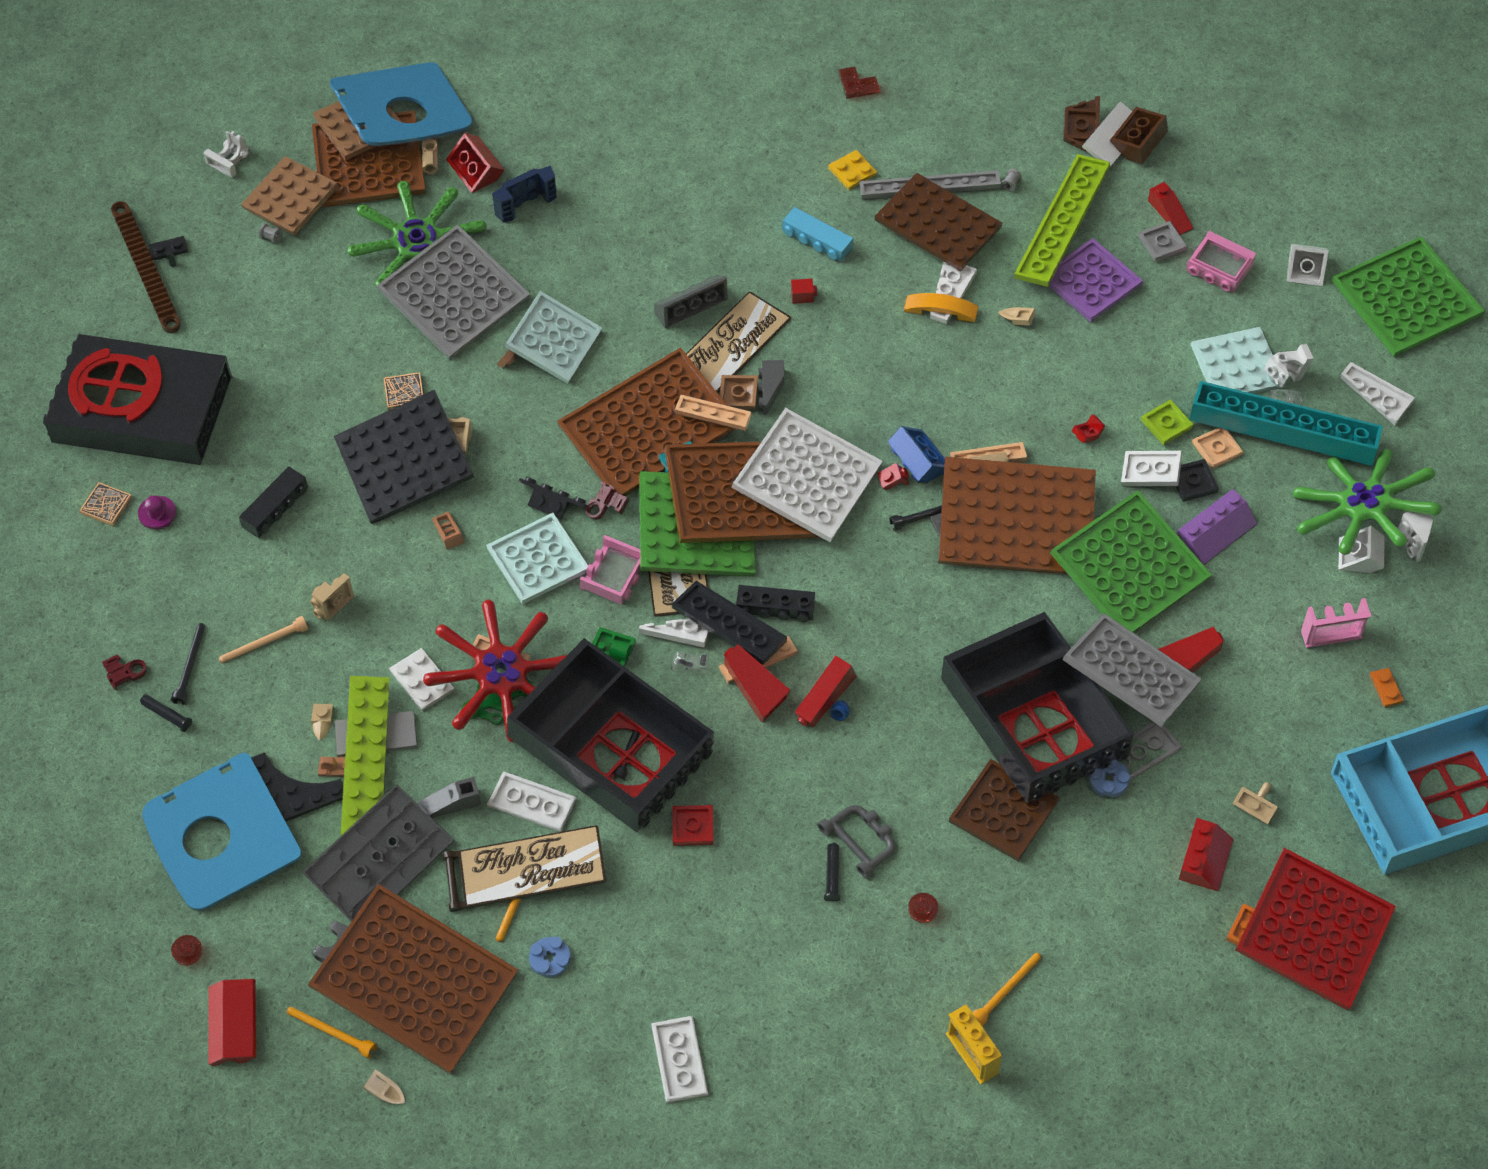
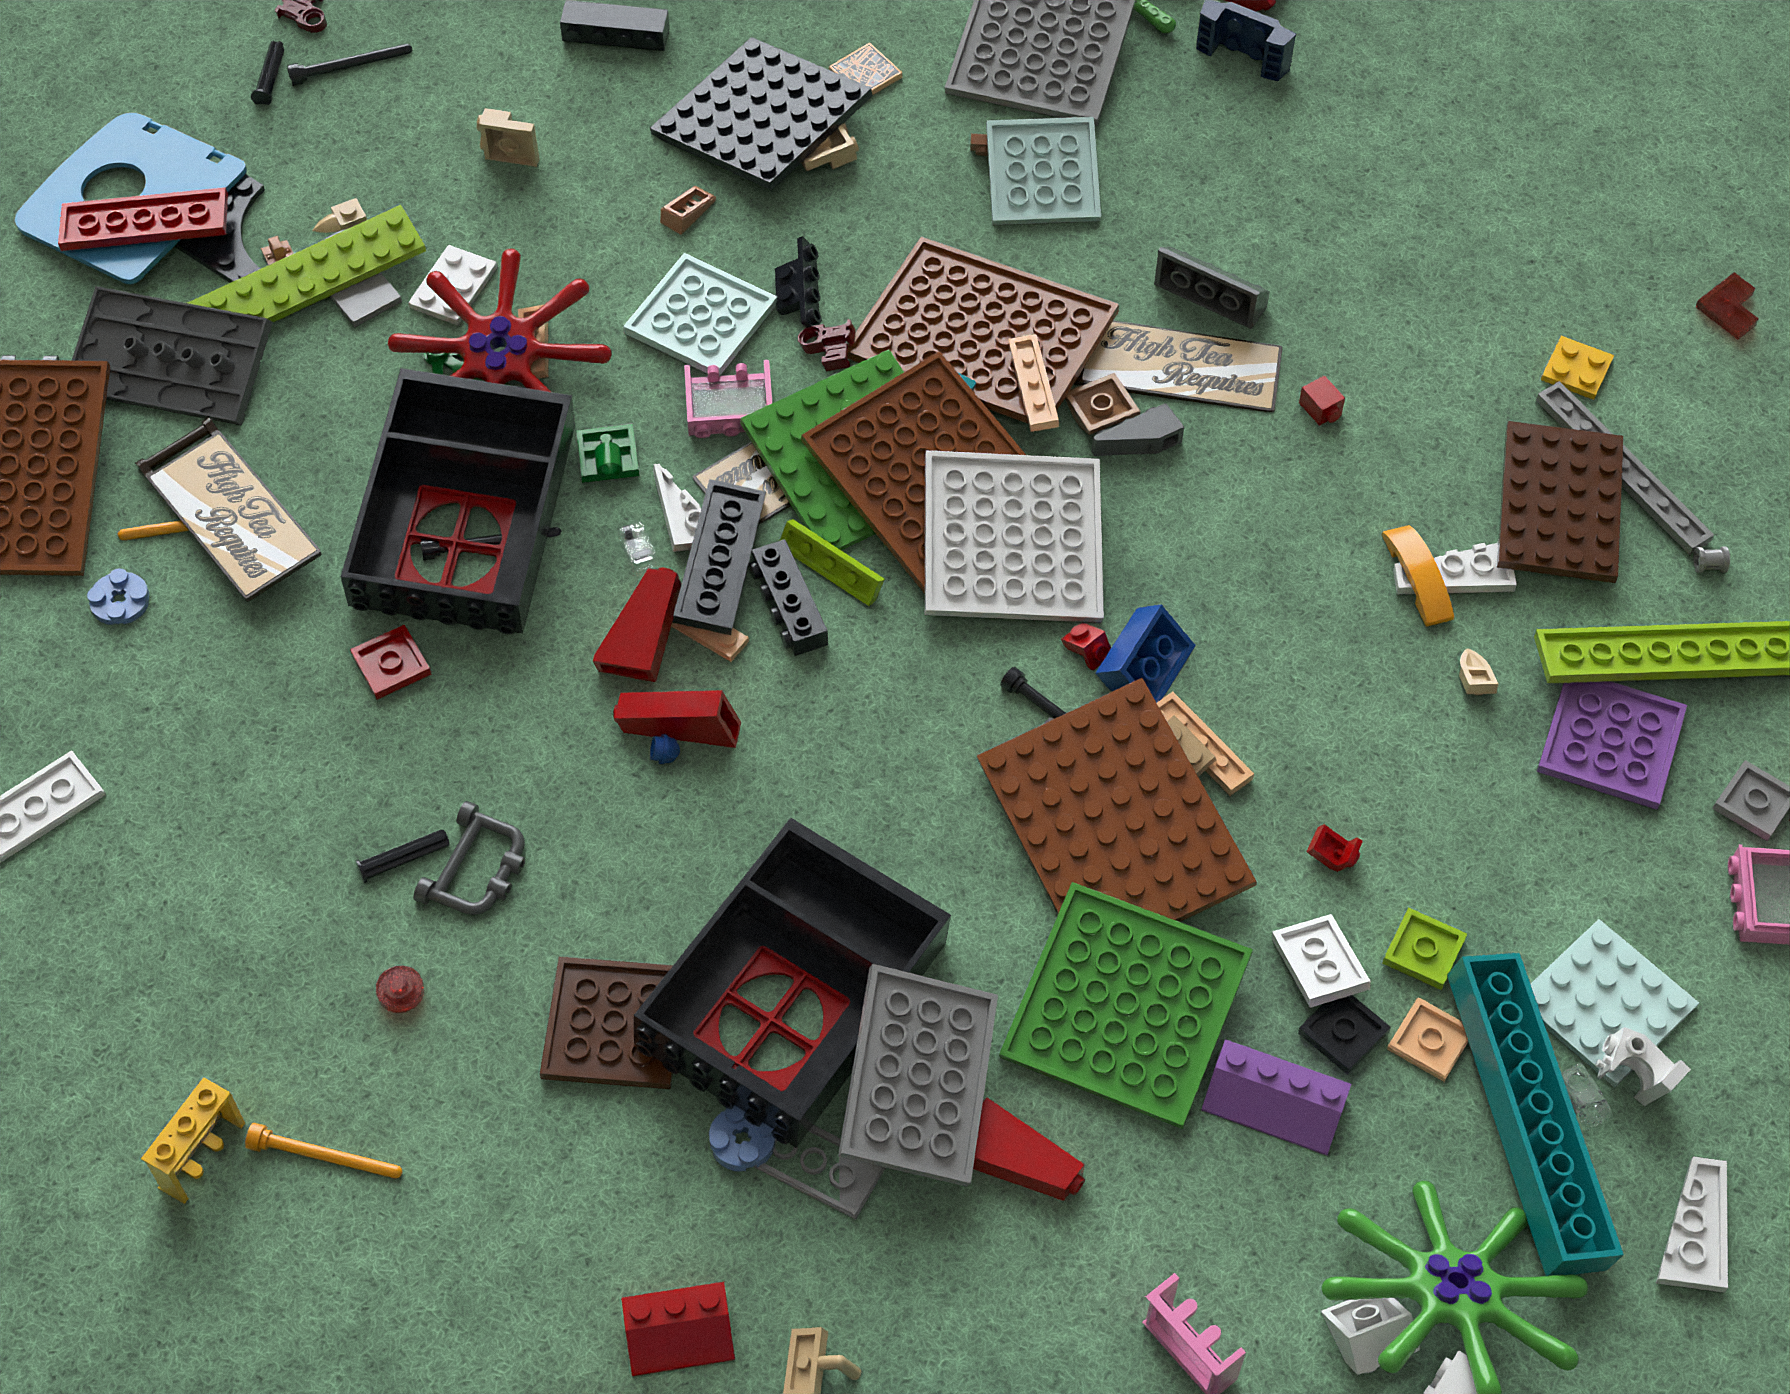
camera: 60 degrees right, 0 degrees up
light nougat piece [219,616,309,663] -> none
dark grey slope [418,777,481,818] -> none
white tile [487,771,577,832] -> none
medium azure brick [783,207,853,262] -> none
none -> red plate [58,187,228,251]
none -> lime plate [779,519,885,606]

